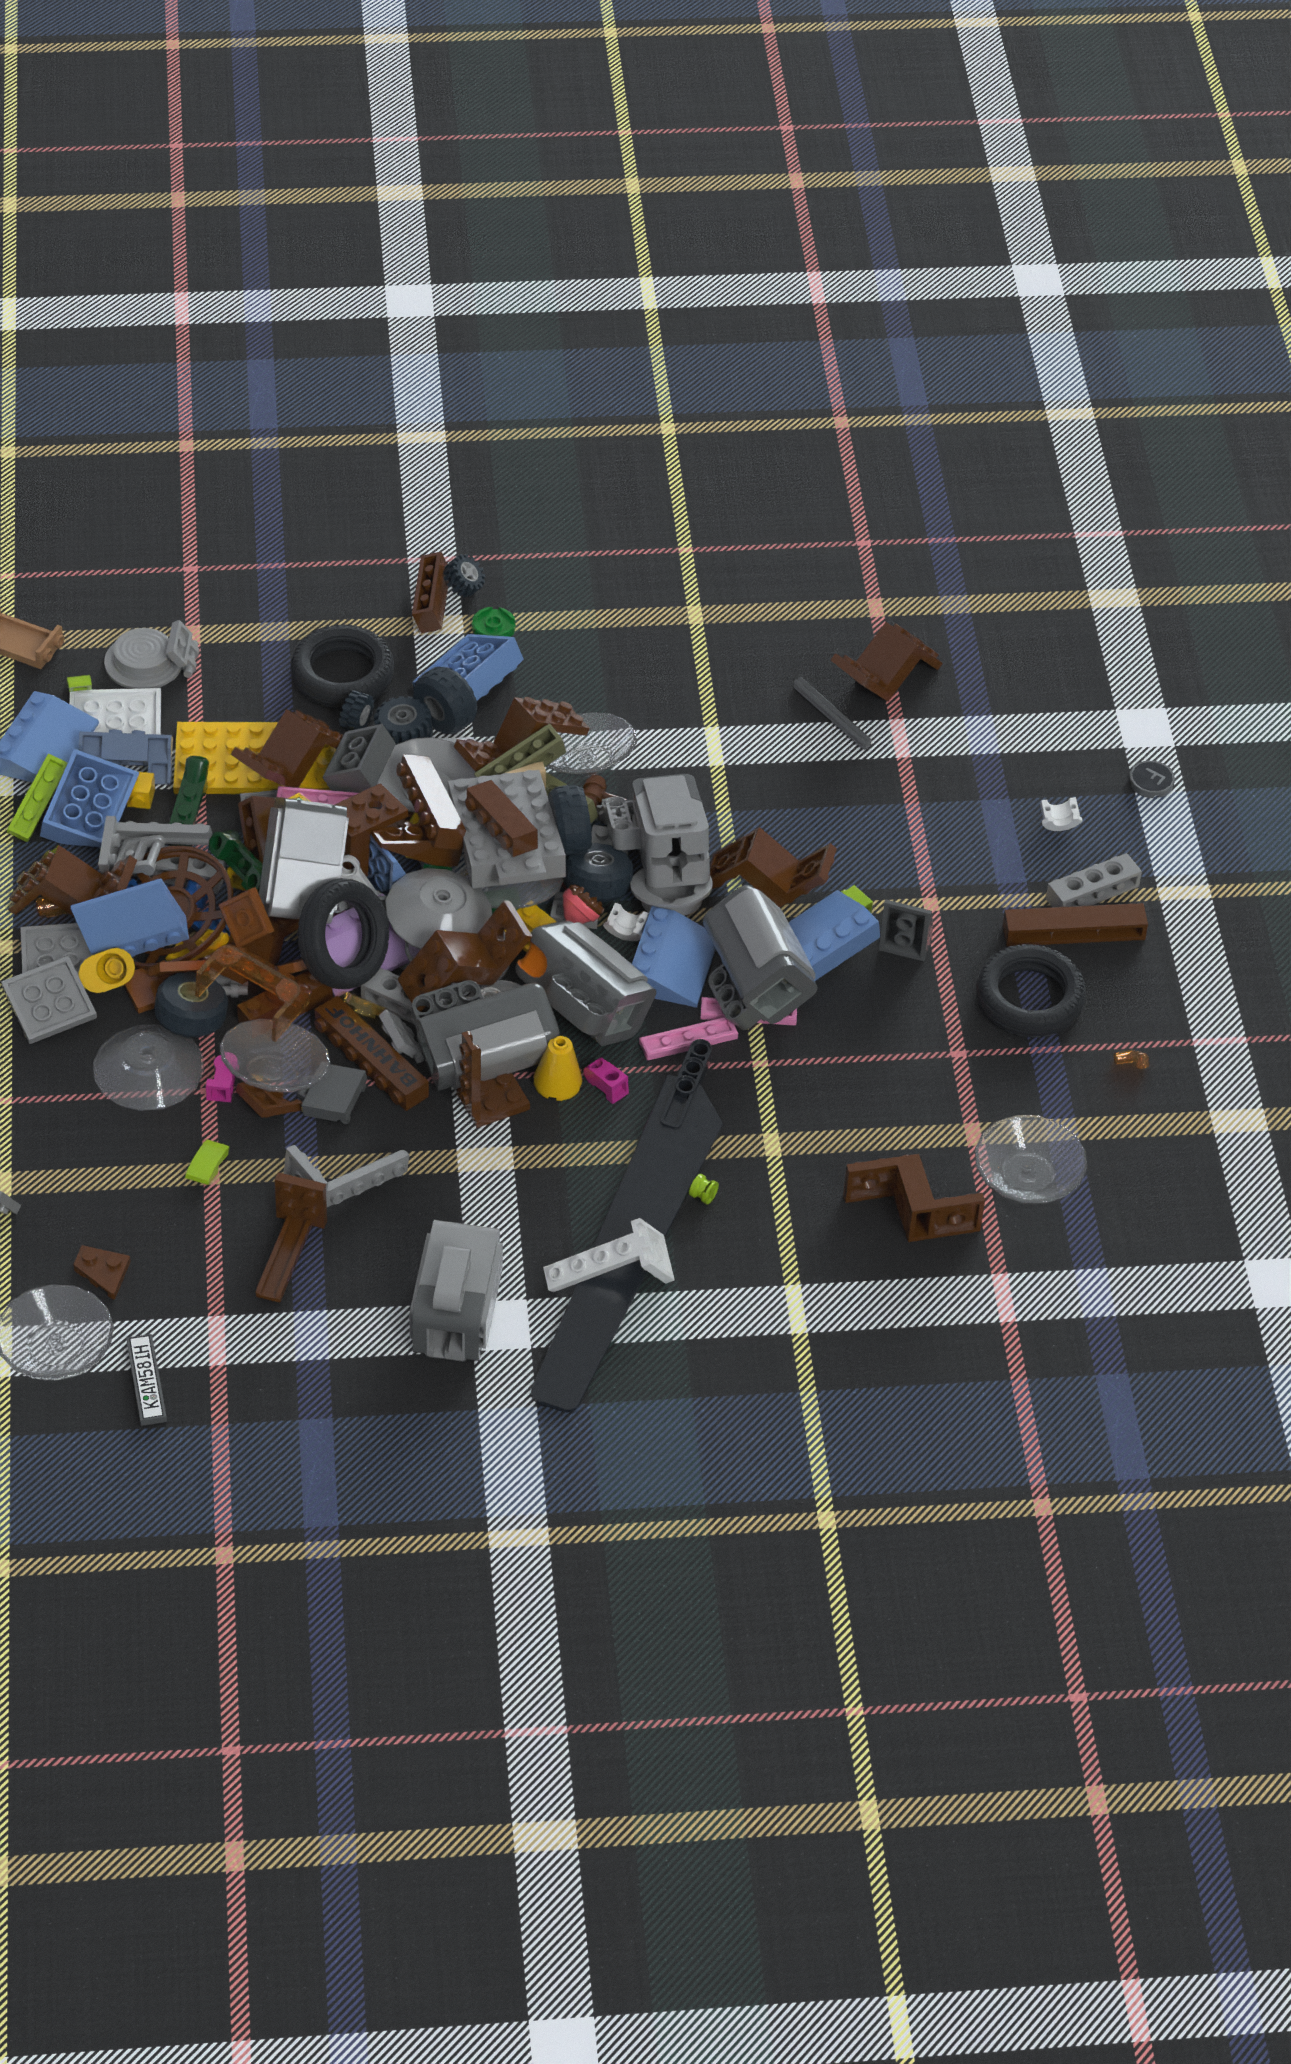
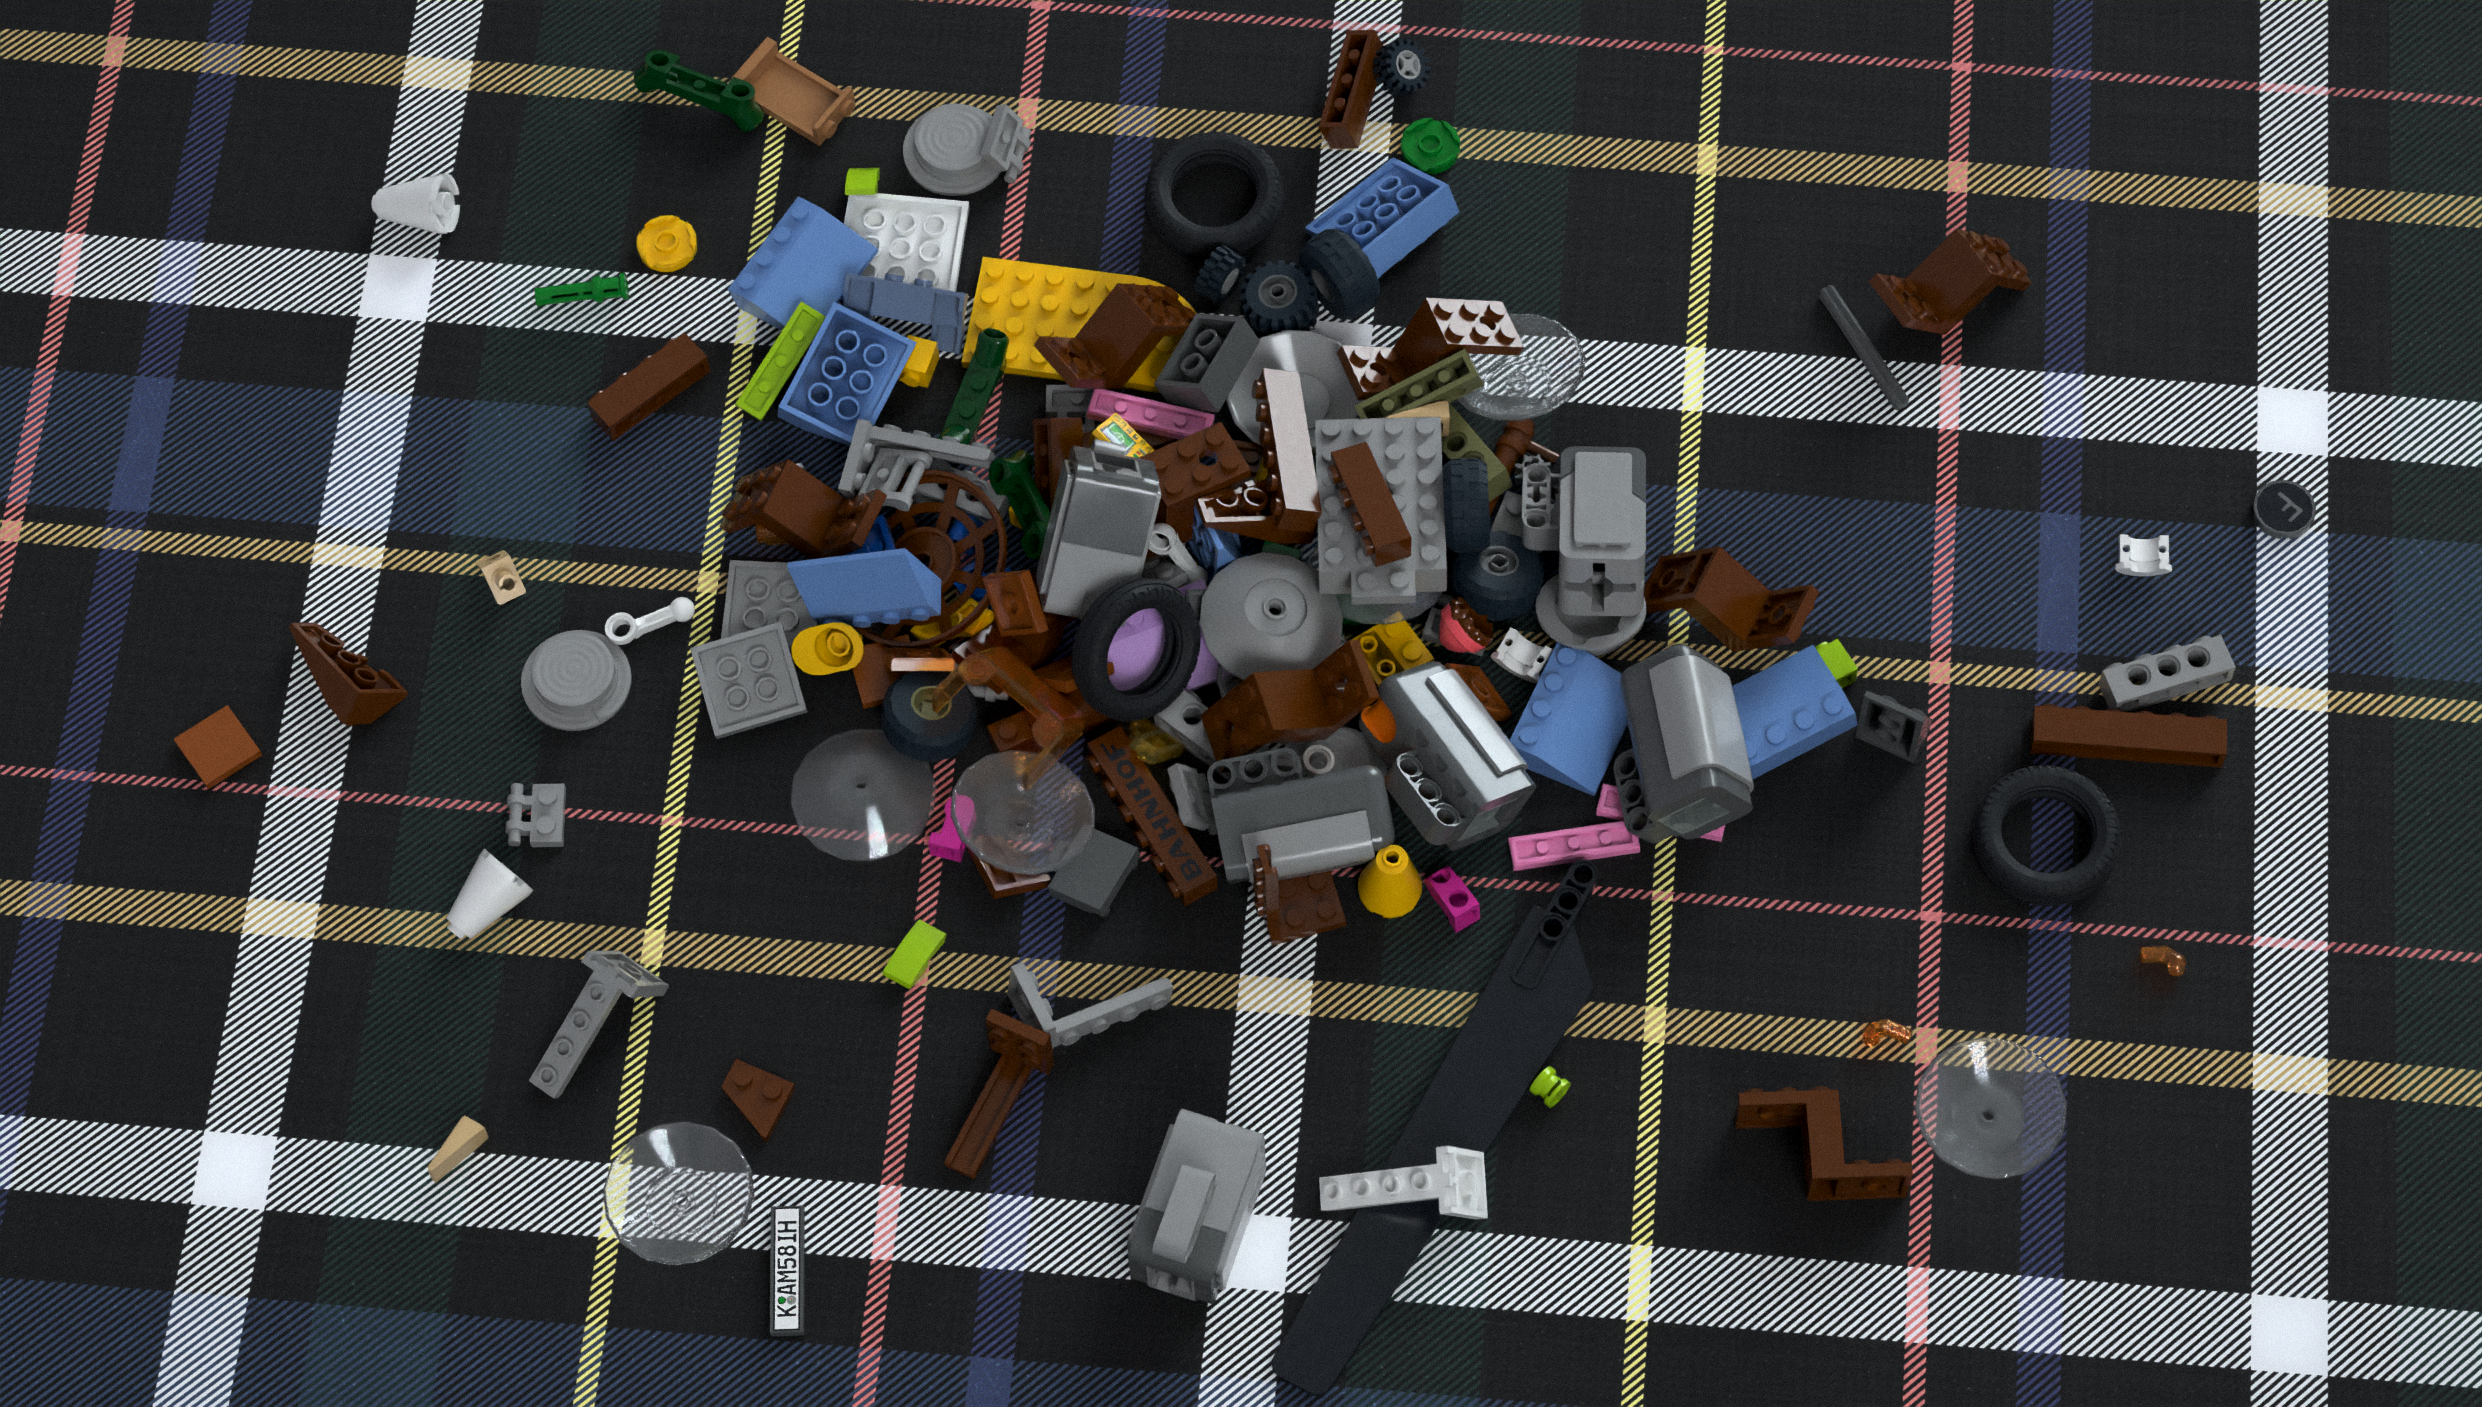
camera: 15 degrees right, 15 degrees up
none -> clear orange arm [1862,1019,1912,1047]

